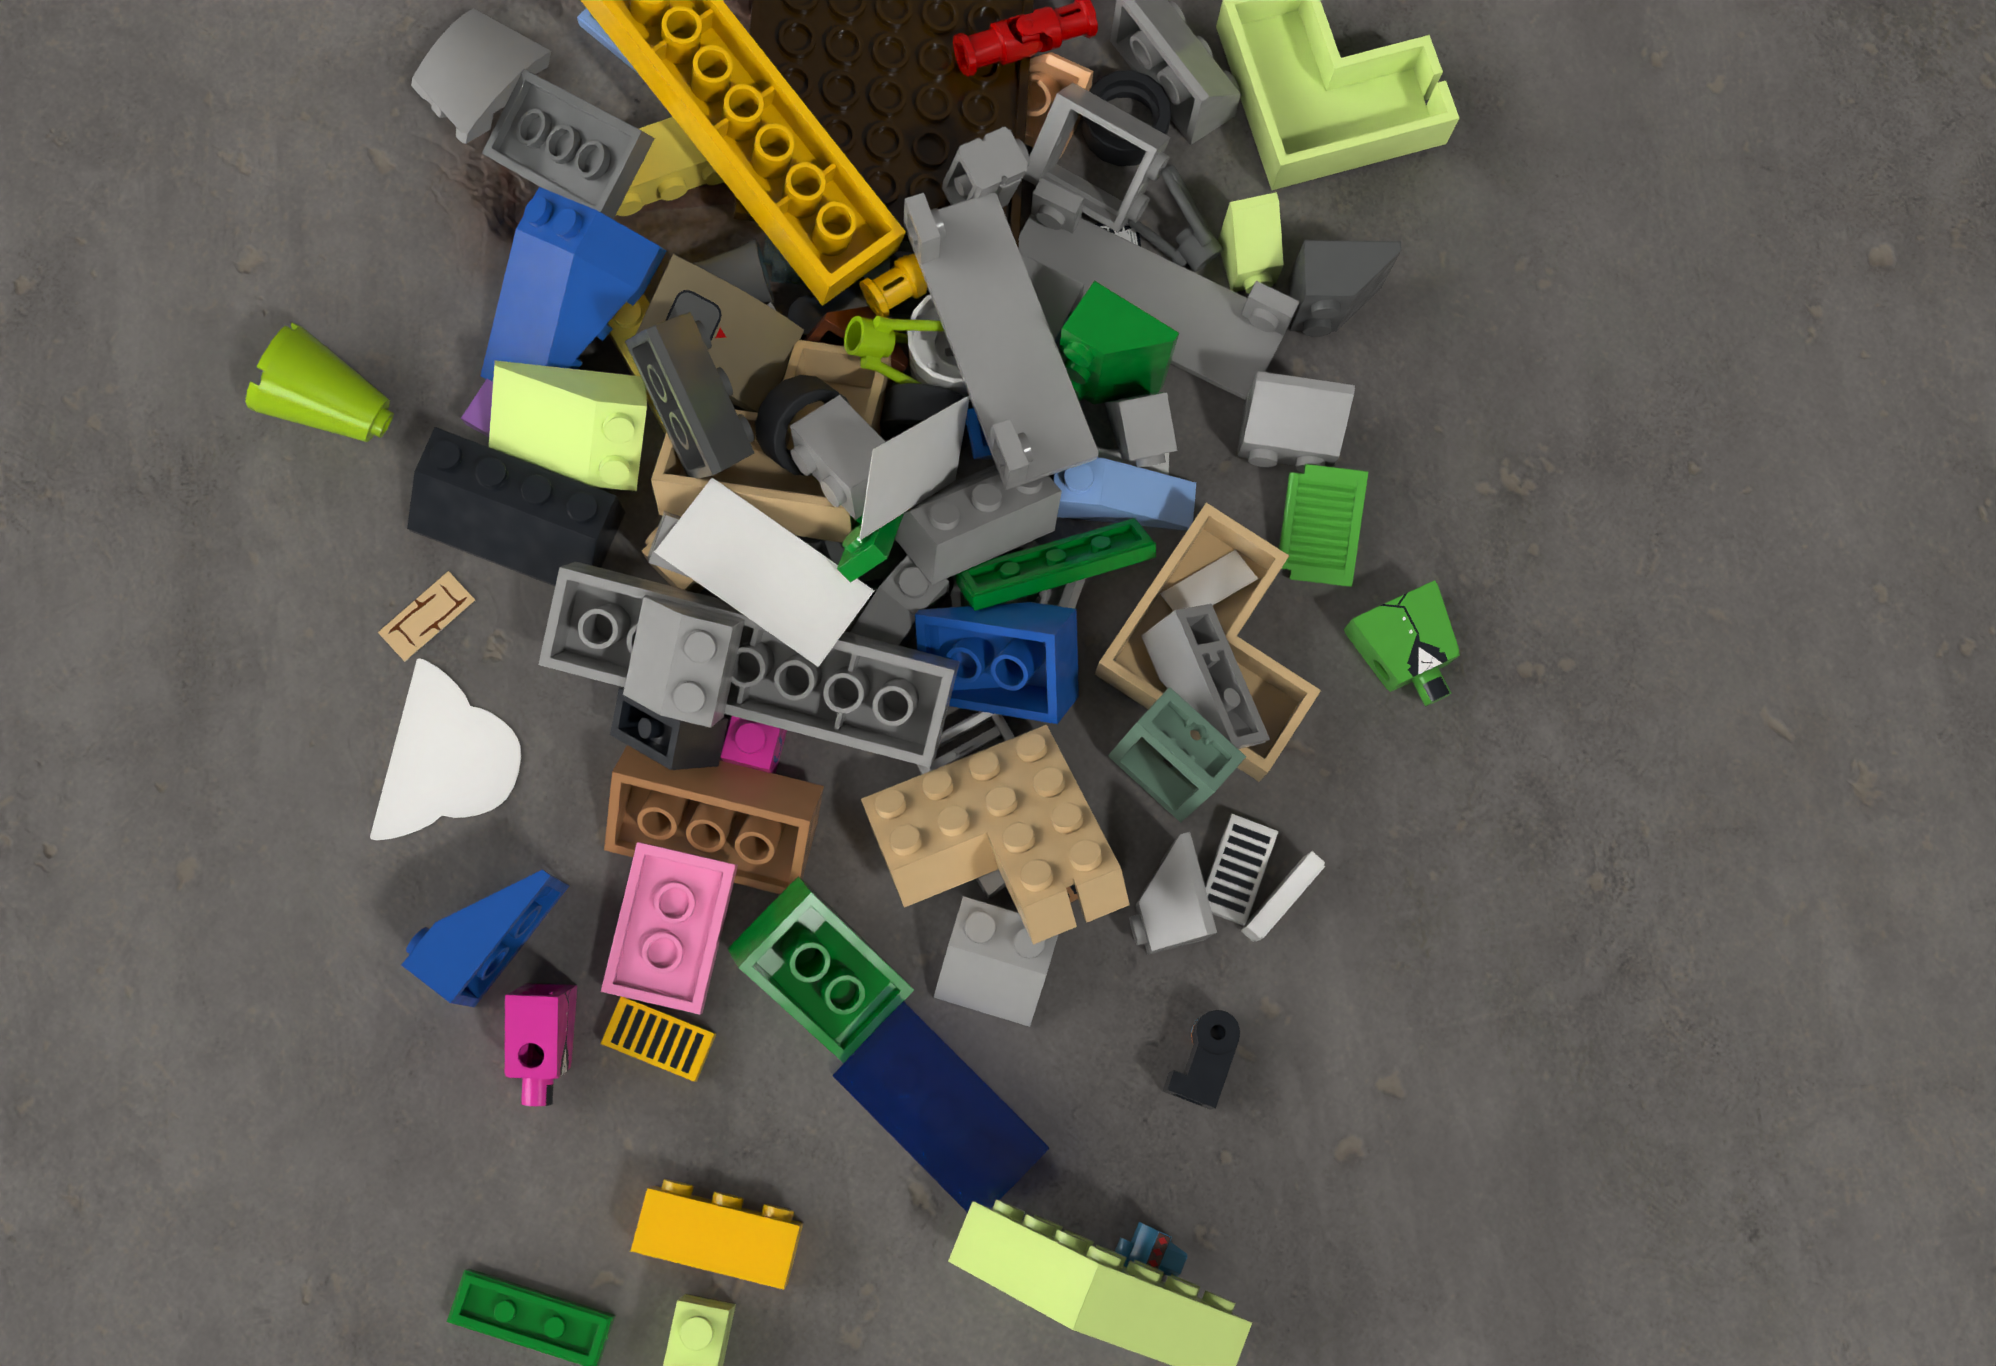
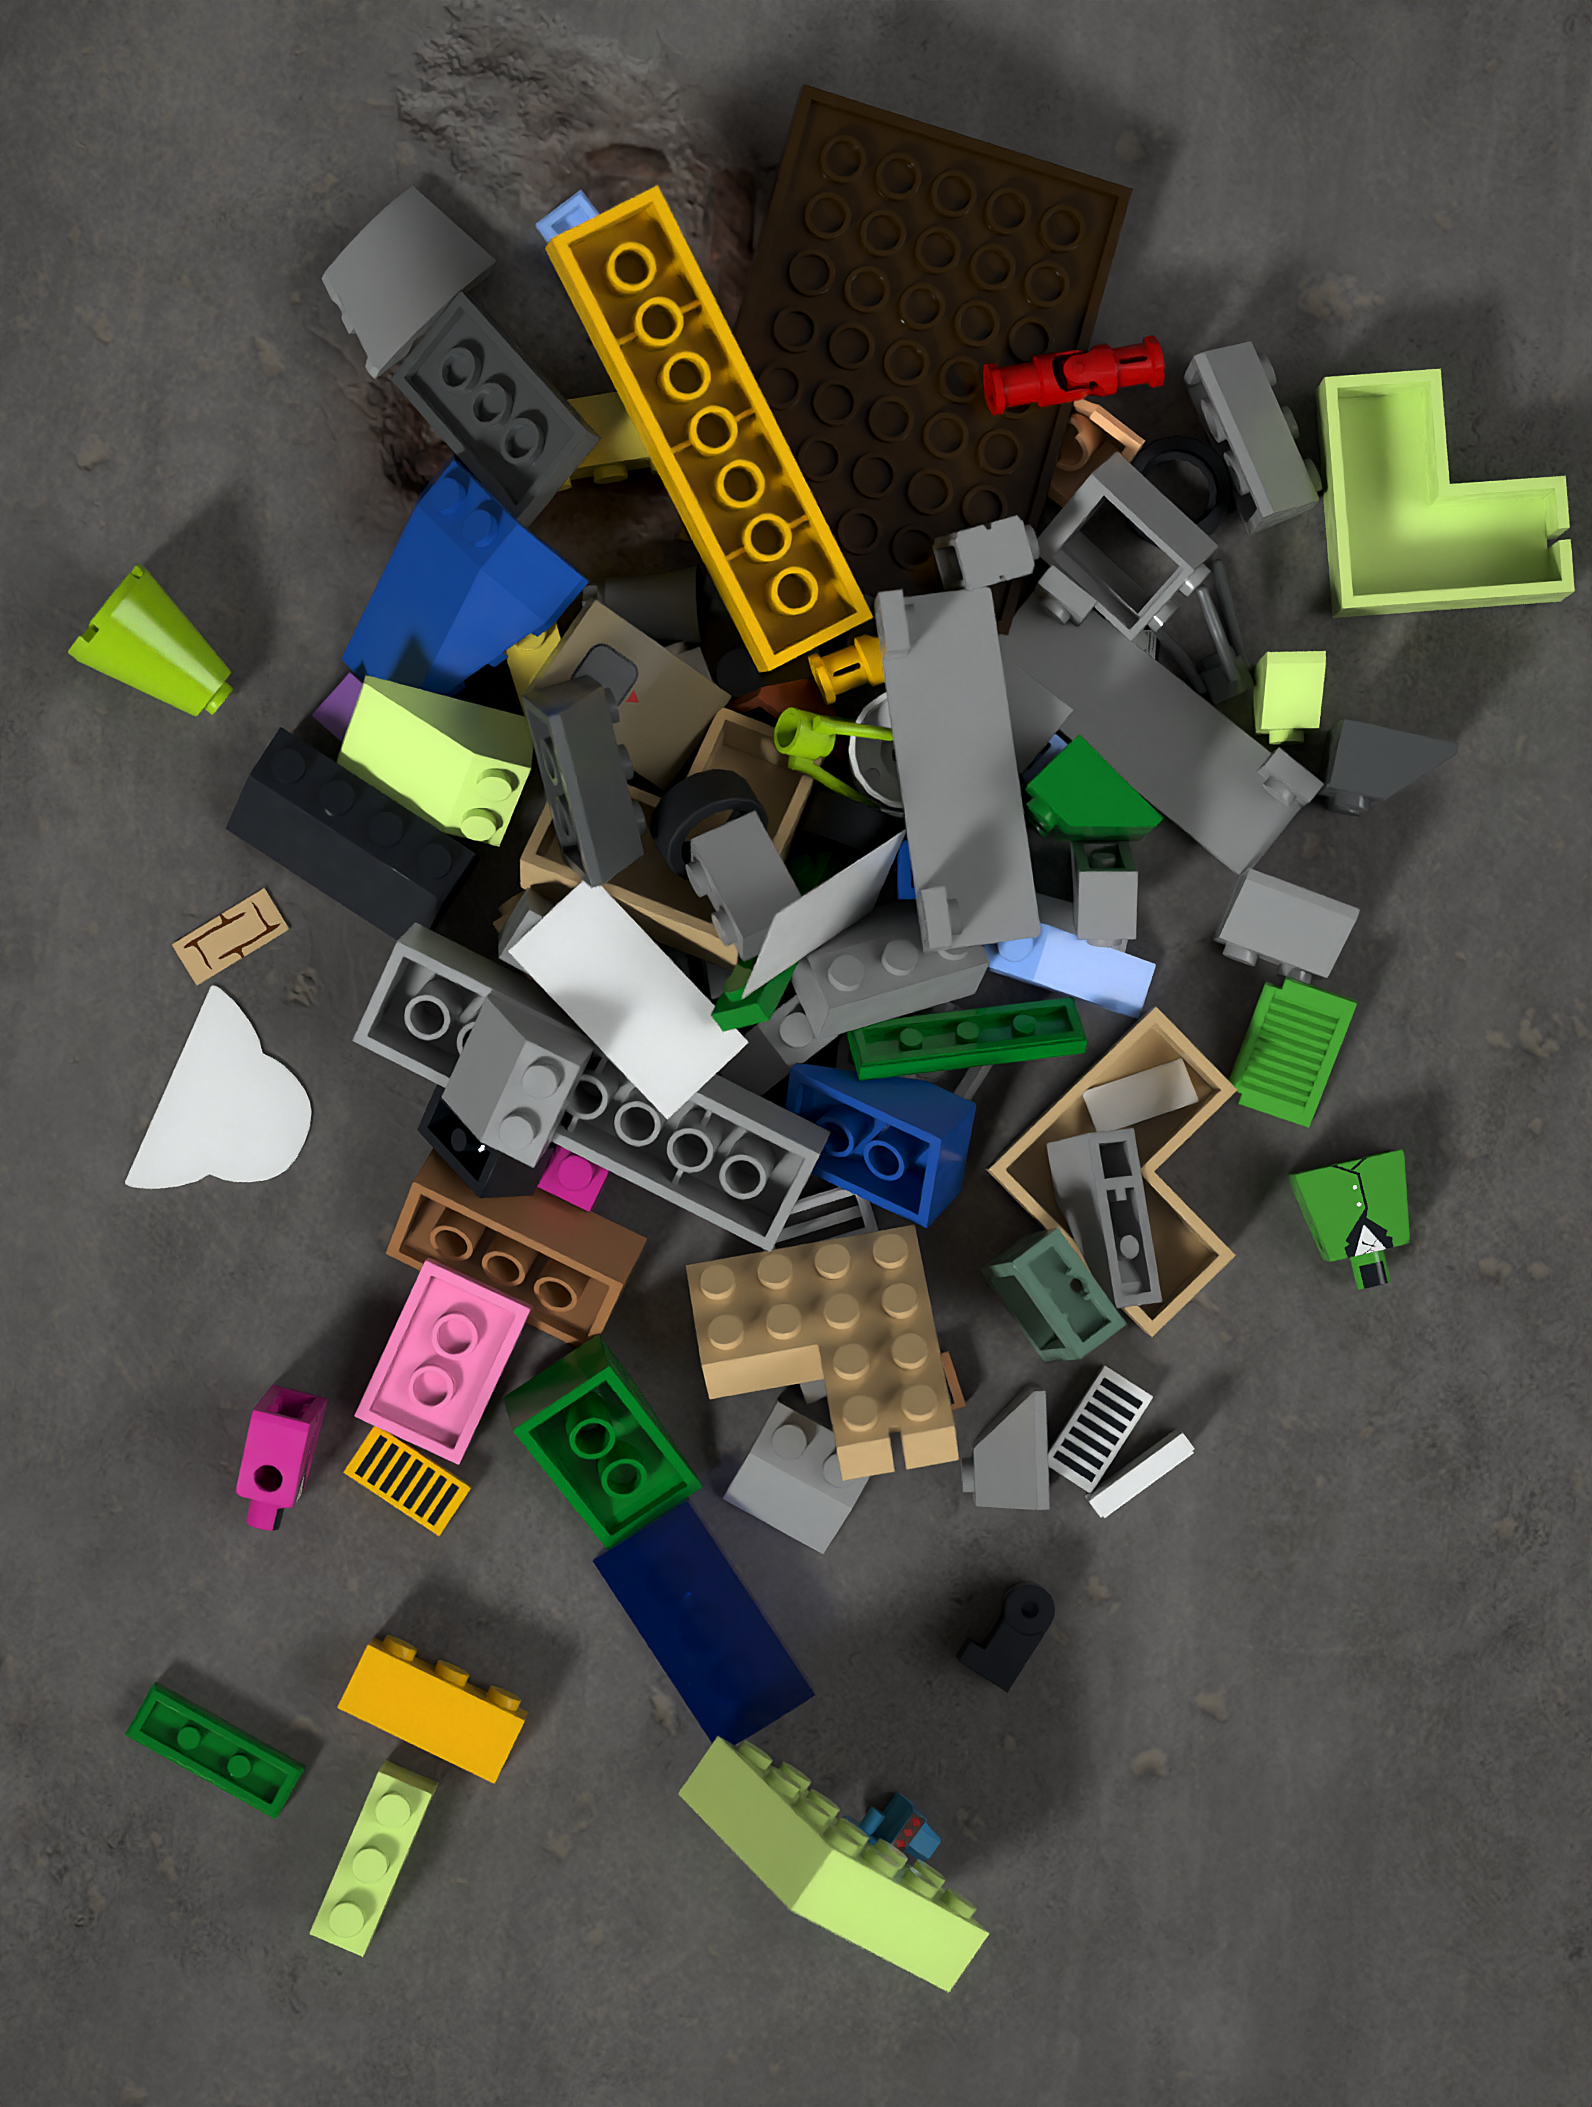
camera: 15 degrees right, 10 degrees up
blue slope [401,870,569,1007] -> none

